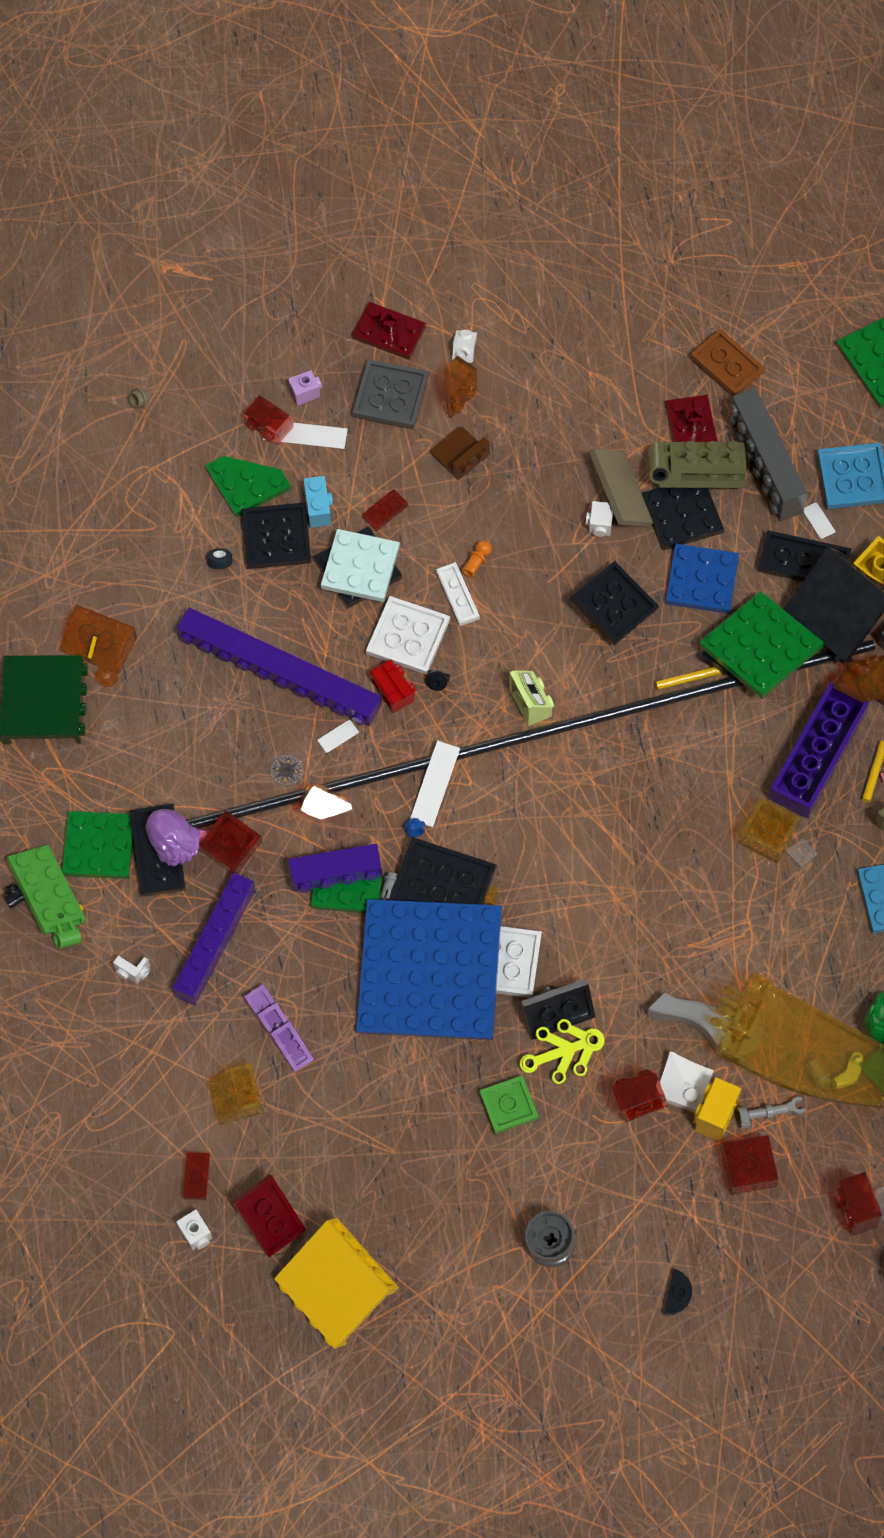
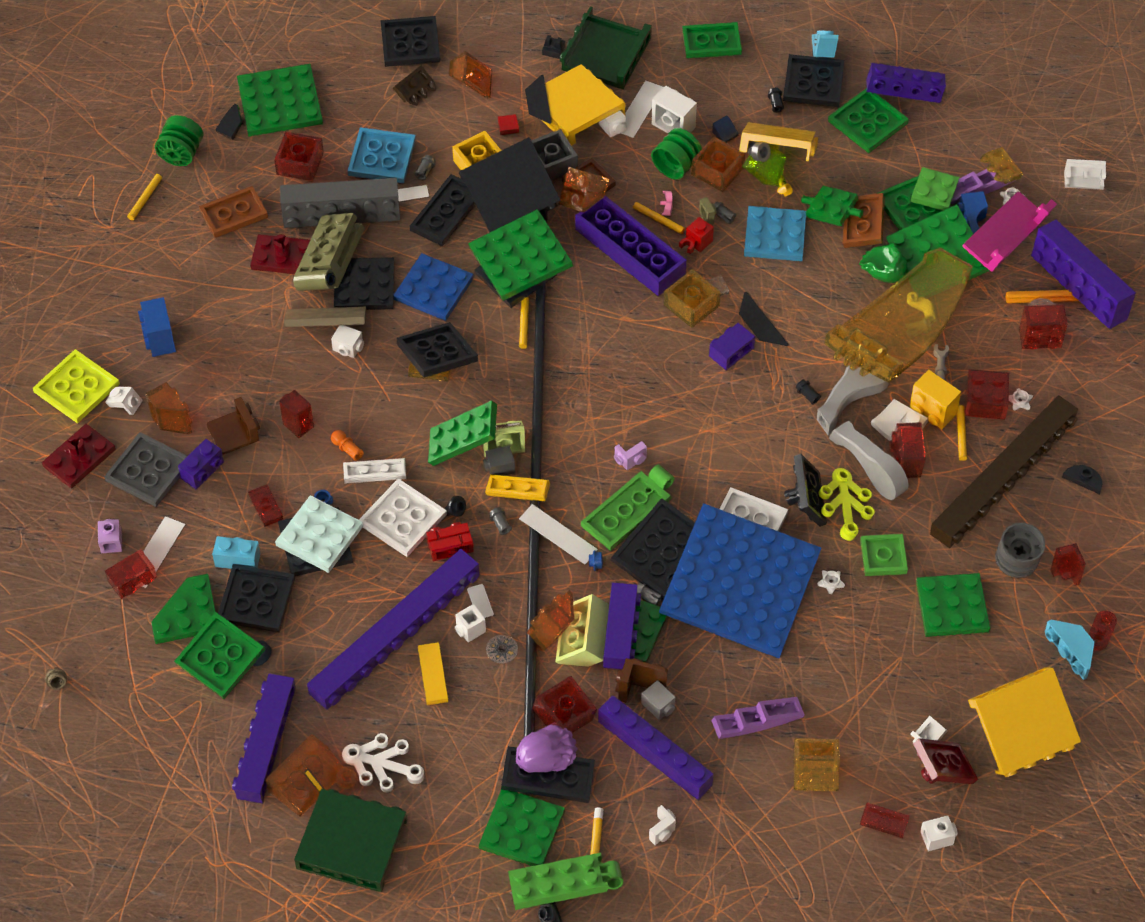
camera: 75 degrees left, 10 degrees down
none -> neon yellow plate [33,349,120,424]
none -> yellow bar [127,174,162,221]
none -> blue brick [138,297,176,357]
none -> green wheel [154,115,204,166]
none -> green plate [174,612,266,699]
none -> dark purple brick [178,439,224,489]
none -> black slope [216,104,244,140]
none -> dark purple brick [232,673,296,803]
none -> clear red brick [274,131,324,182]
none -> clear red brick [279,390,314,439]
none -> blue plate [314,490,333,505]
none -> white plant [342,733,424,793]
none -> dark grey pin [415,155,435,180]
none -> yellow tile [418,642,448,705]
none -> plate [428,401,497,466]
none -> white brick [455,604,486,642]
none -> dark grey brick [483,445,515,476]
none -> yellow tile [485,474,550,501]
none -> dark grey pin [490,507,512,535]
none -> yellowish green slope [555,594,609,667]
none -> bright green hinge [581,464,675,551]
none -> yellow bar [590,808,604,855]
none -> lavender bracket [614,441,647,470]
none -> reddish brown bracket [615,658,668,703]
none -> light grey brick [641,680,675,720]
none -> red brick [679,217,714,254]
none -> dark purple brick [709,323,755,370]
none -> black sticker [739,292,789,346]
none -> black pin [796,379,821,405]
none -> white plate [817,570,845,594]
none -> light grey animal [829,420,909,500]
none -> white bracket [911,716,947,743]
none -> green plate [916,573,990,637]
none -> dark brown brick [930,395,1078,549]
none -> yellow bar [957,405,967,461]
none -> white plate [1007,388,1033,411]
none -> medium azure slope [1045,619,1094,680]
none -> clear red panel [1050,543,1086,586]
none -> clear red plate [1089,611,1117,650]

